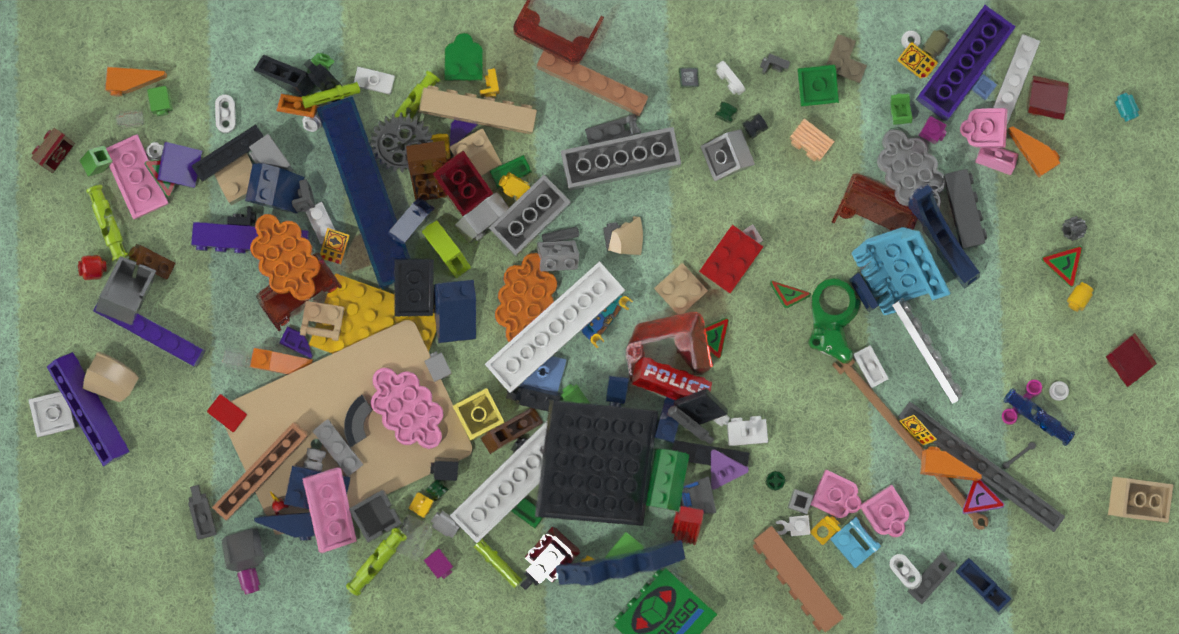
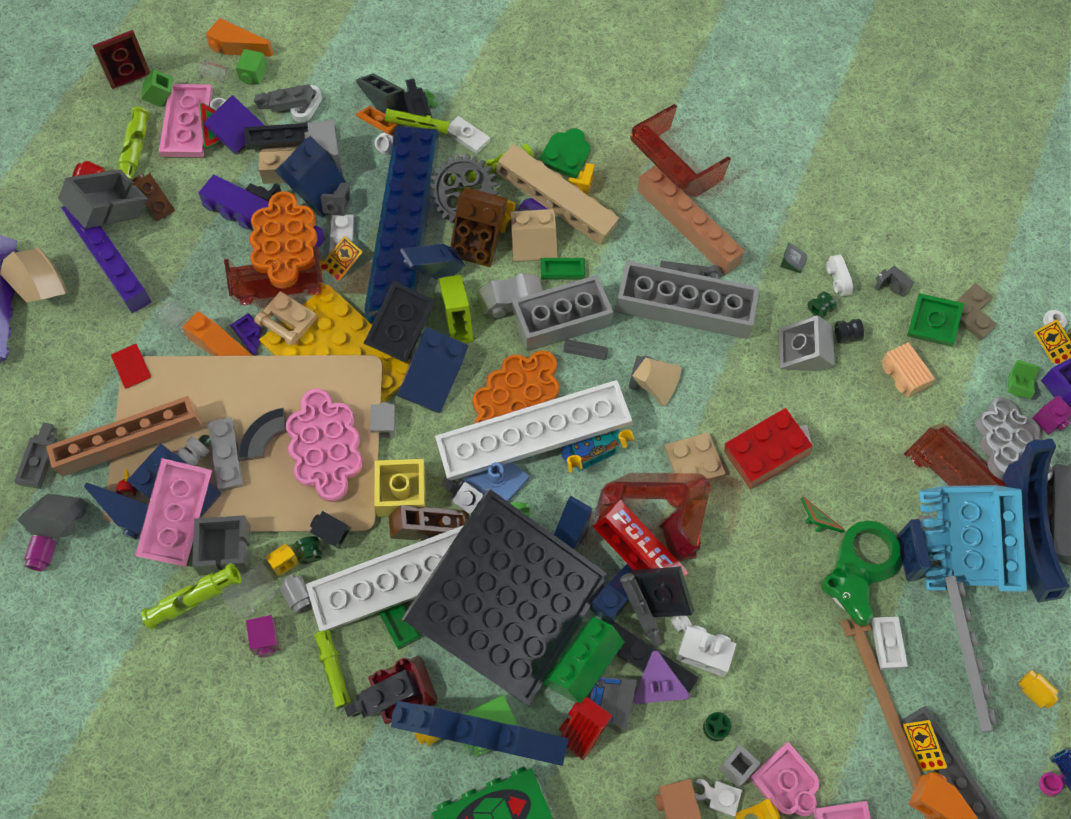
camera: 25 degrees right, 20 degrees down
dark red slope [432,151,493,216] -> none
yellow brick [499,172,530,200] -> none
light grey bracket [537,240,579,271] -> none
piece [691,318,729,359] -> none
none -> dark grey hinge [254,84,313,112]
none -> yellow brick [1017,670,1059,709]

